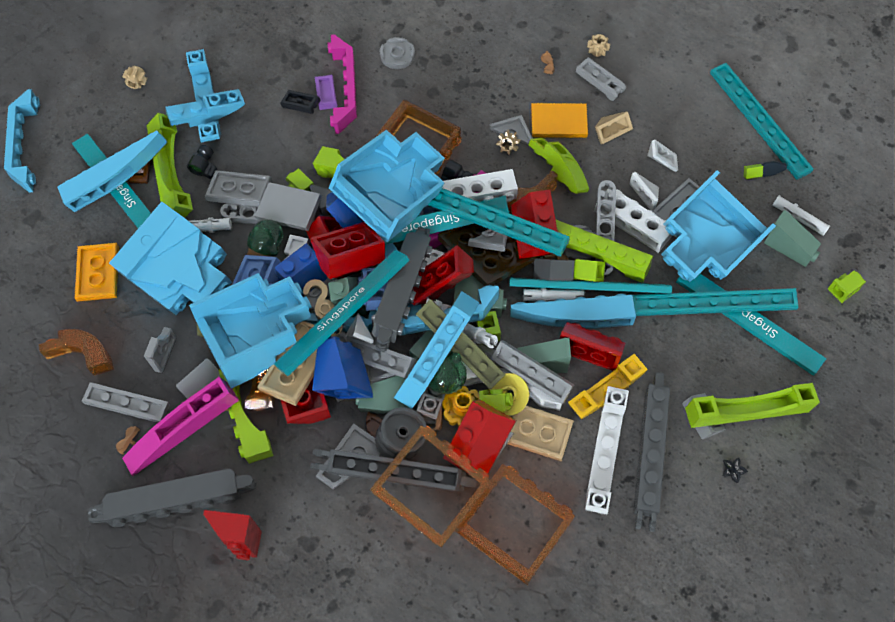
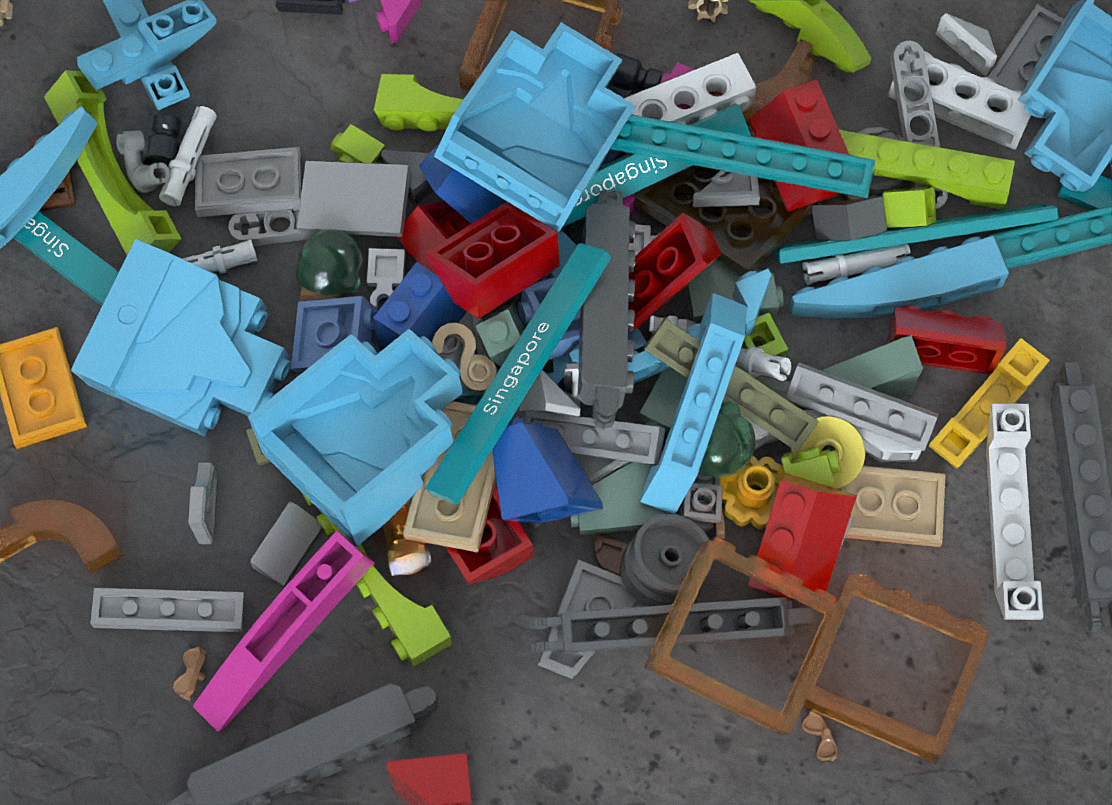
camera: 15 degrees left, 5 degrees up
none -> light grey piece [116,131,170,193]
none -> white pin [159,106,217,206]
none -> medium nougat piece [801,710,838,761]

